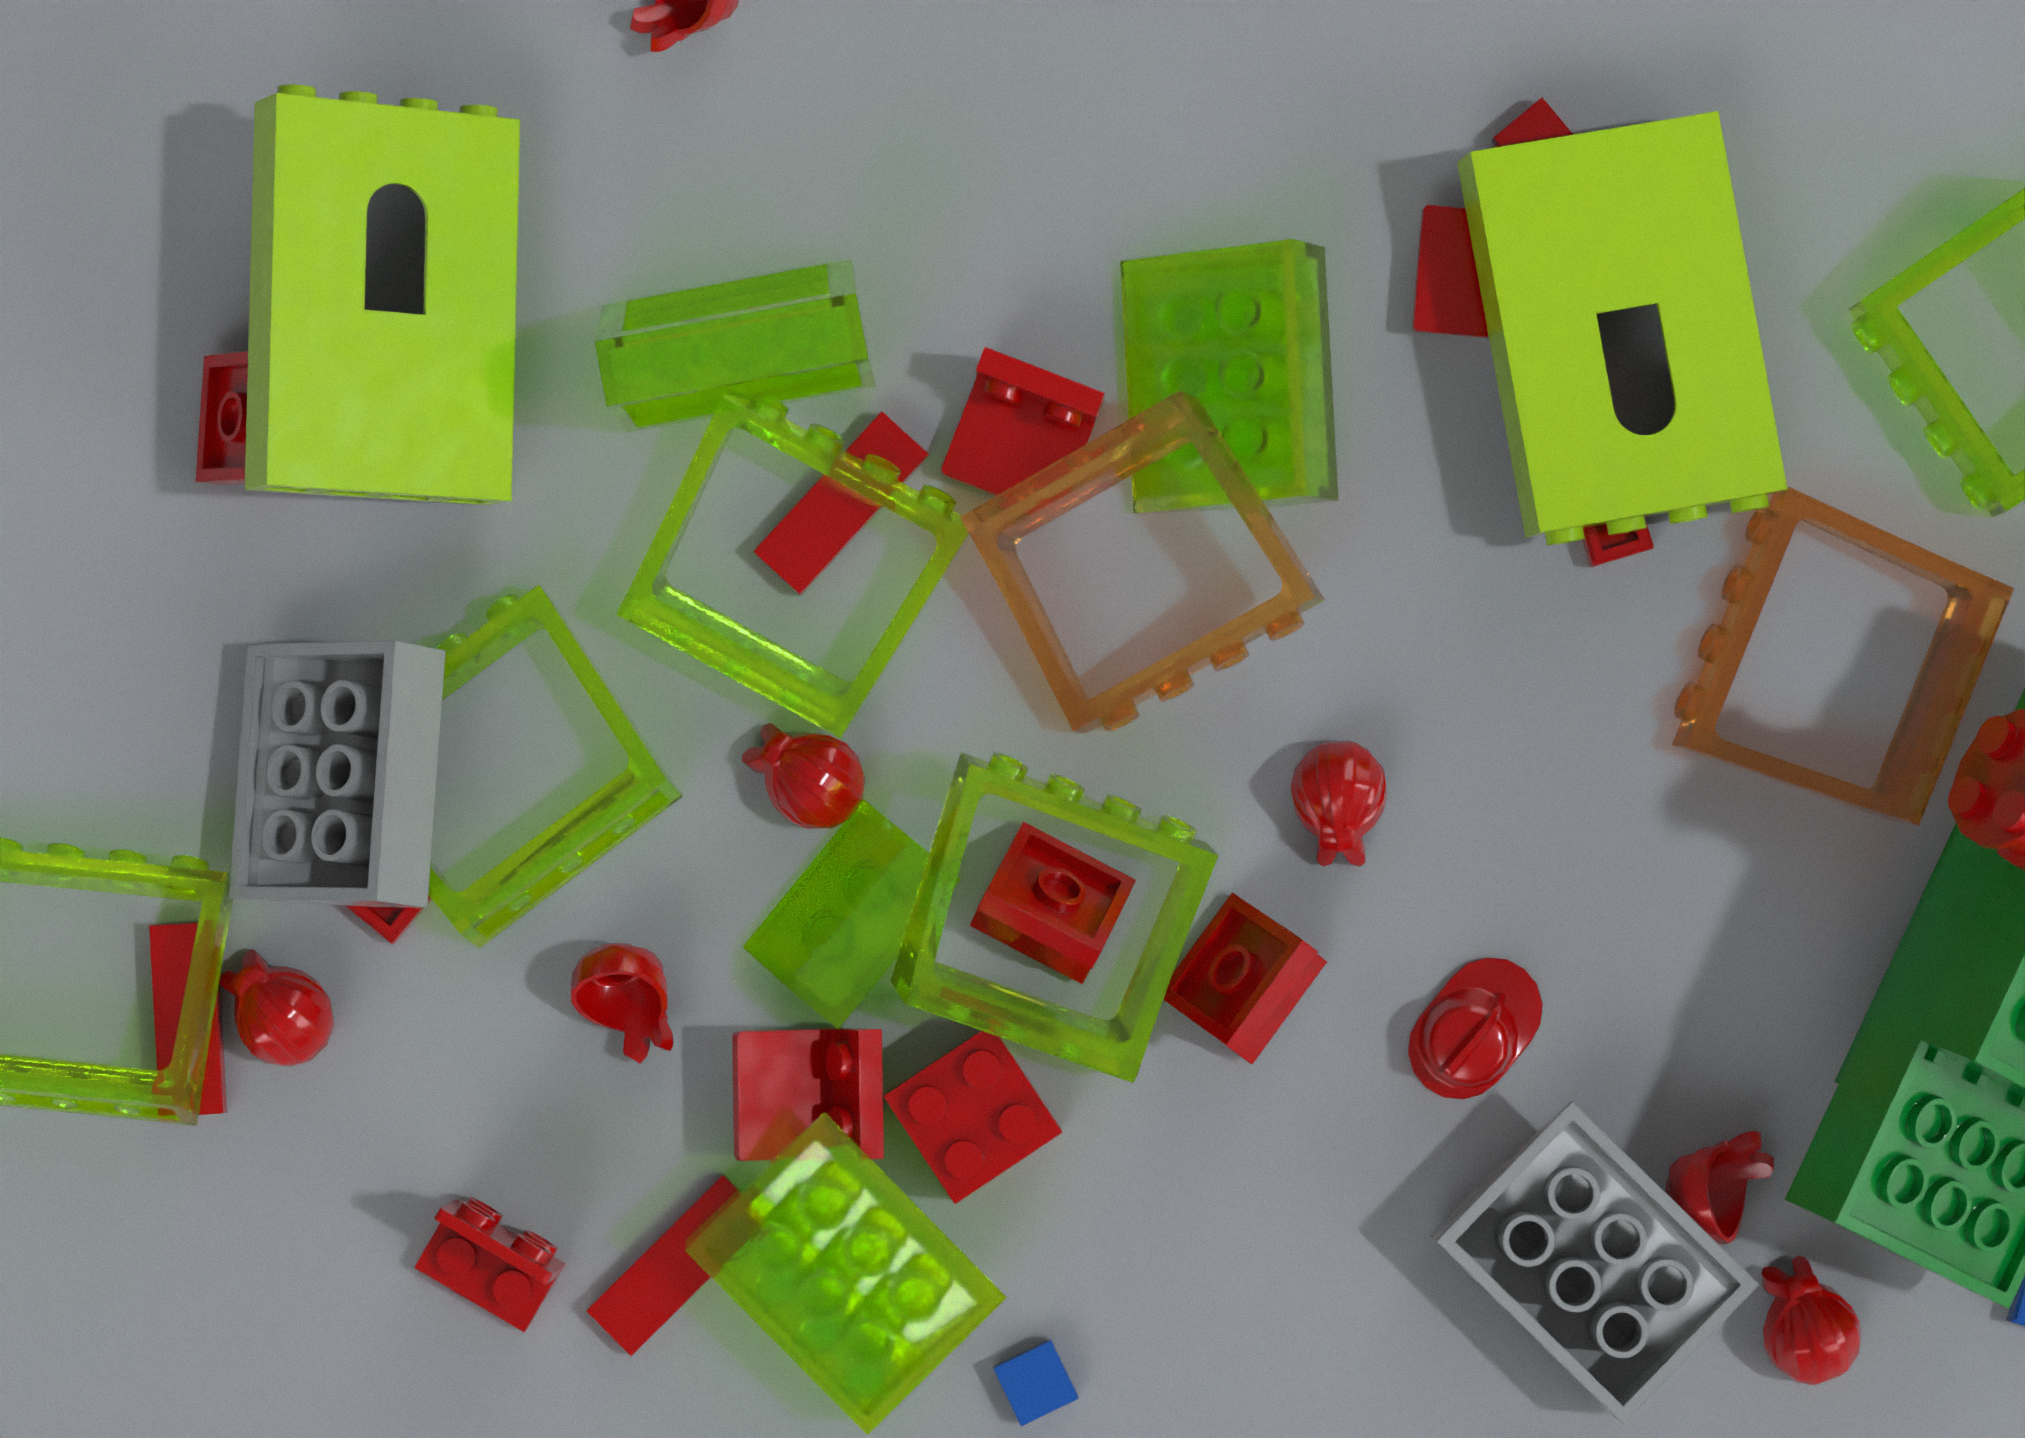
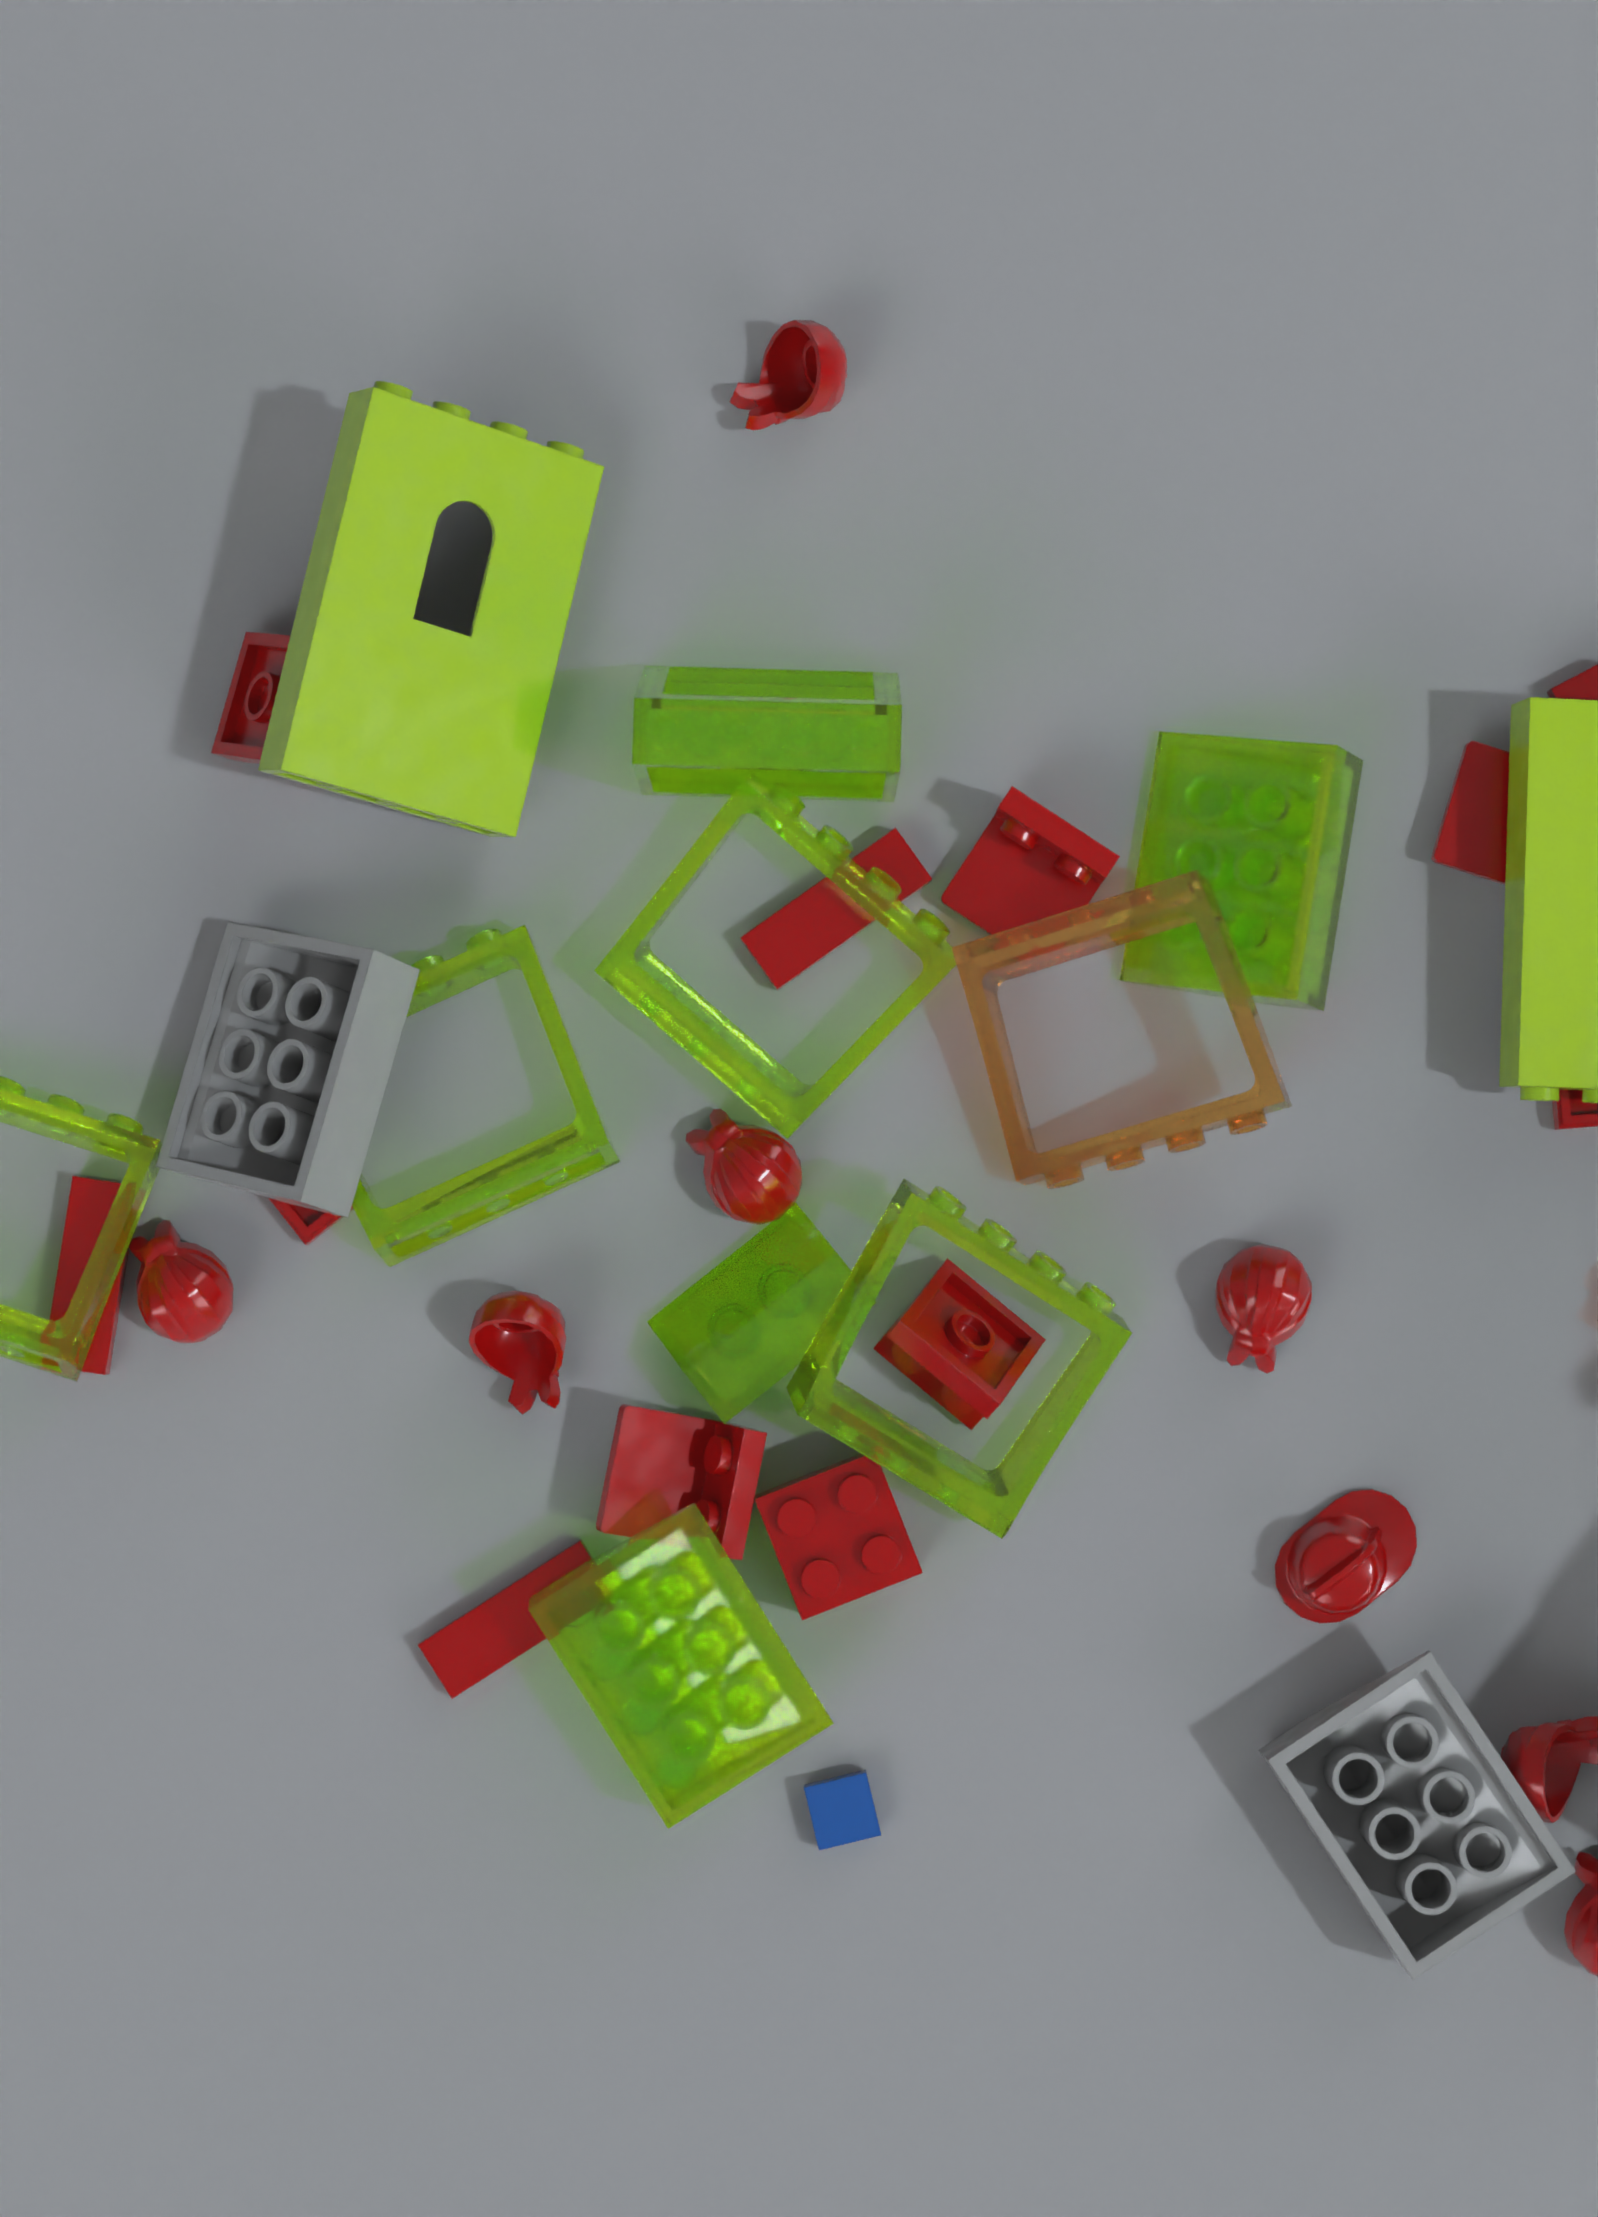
camera: 10 degrees right, 0 degrees up
red bracket [414,1197,566,1332] -> none
red bracket [1157,892,1327,1065] -> none

